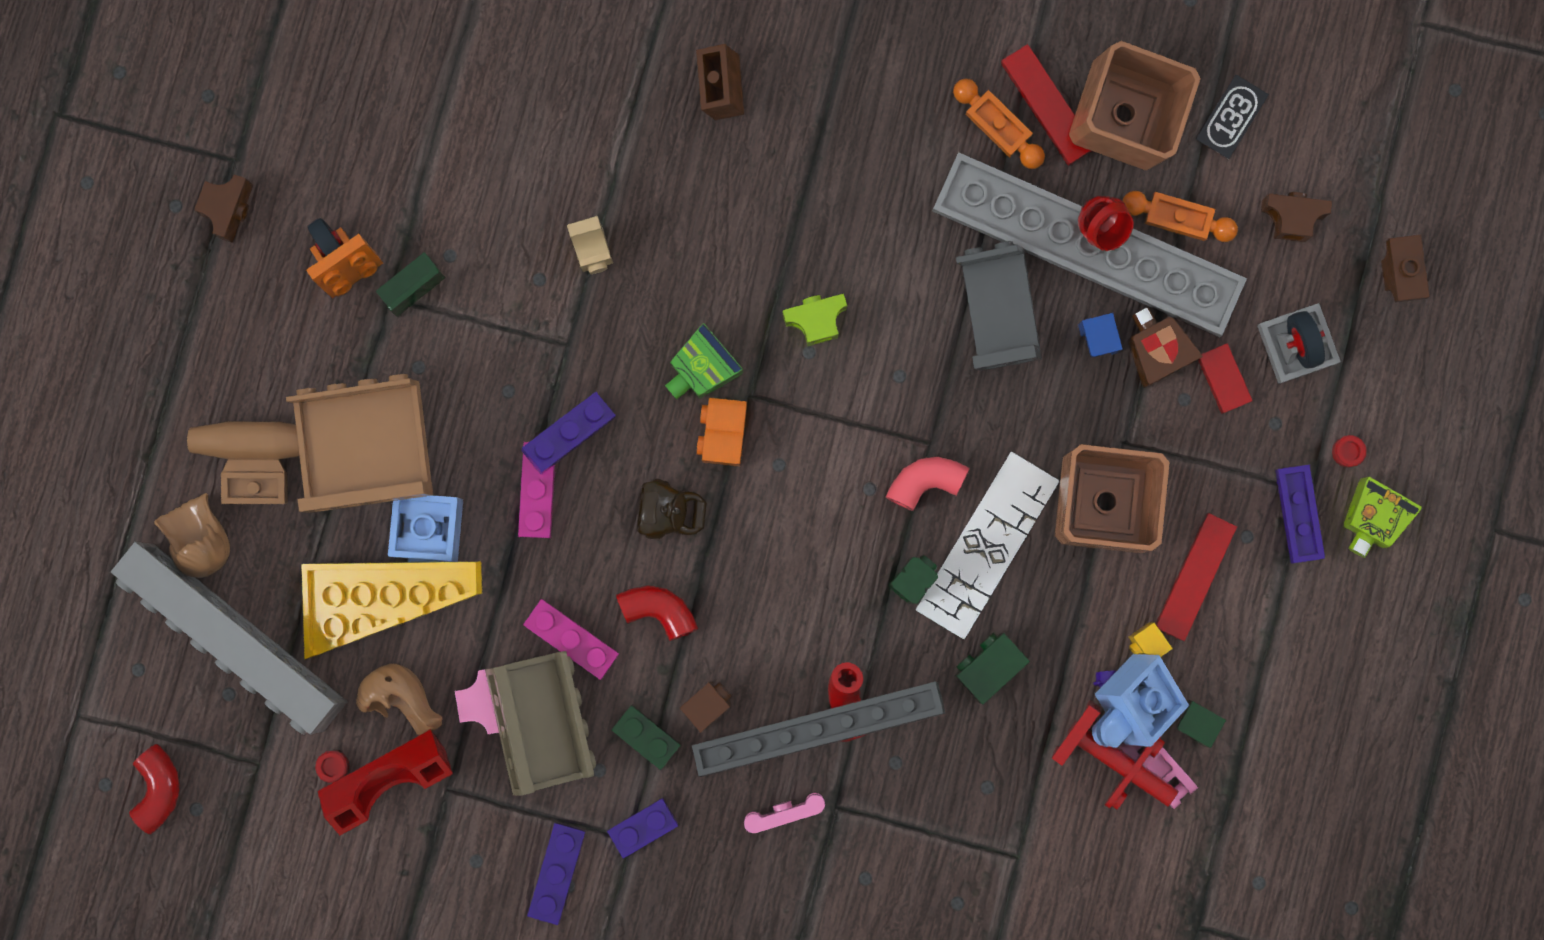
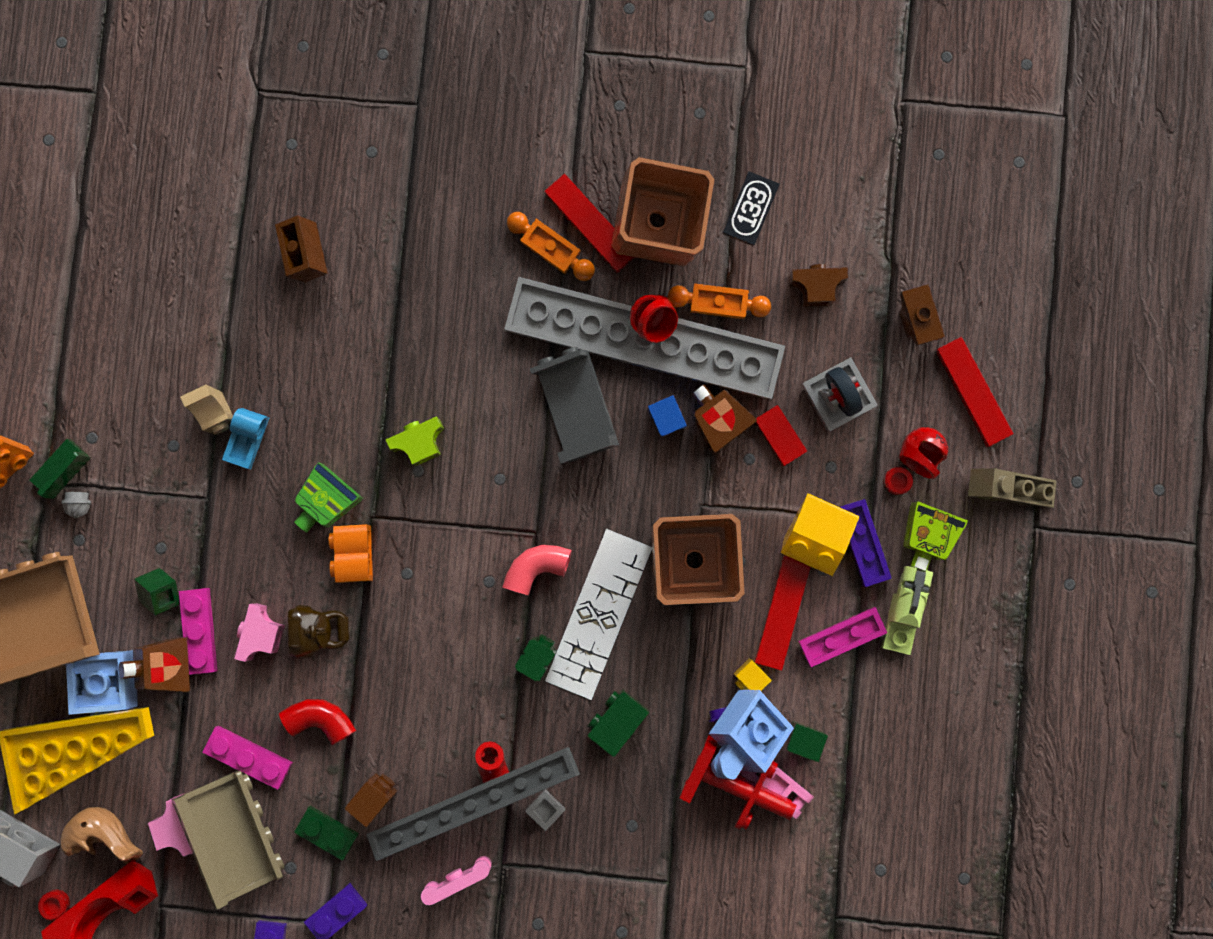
camera: 15 degrees left, 0 degrees up
dark purple plate [521,392,616,475] -> none
none -> light grey plate [62,492,91,518]
none -> reddish brown torso [118,637,190,692]
none -> dark green panel [134,568,180,615]
none -> dark azure plate [222,408,269,470]
none -> bright pink brick [234,603,285,662]
none -> light grey plate [525,789,565,831]
none -> yellow slope [781,493,859,576]
none -> dark pink plate [798,607,887,667]
none -> yellowish green plate [881,566,933,655]
none -> red helmet [899,427,948,480]
none -> red tile [935,337,1014,447]
none -> dark tan slope [968,468,1056,508]

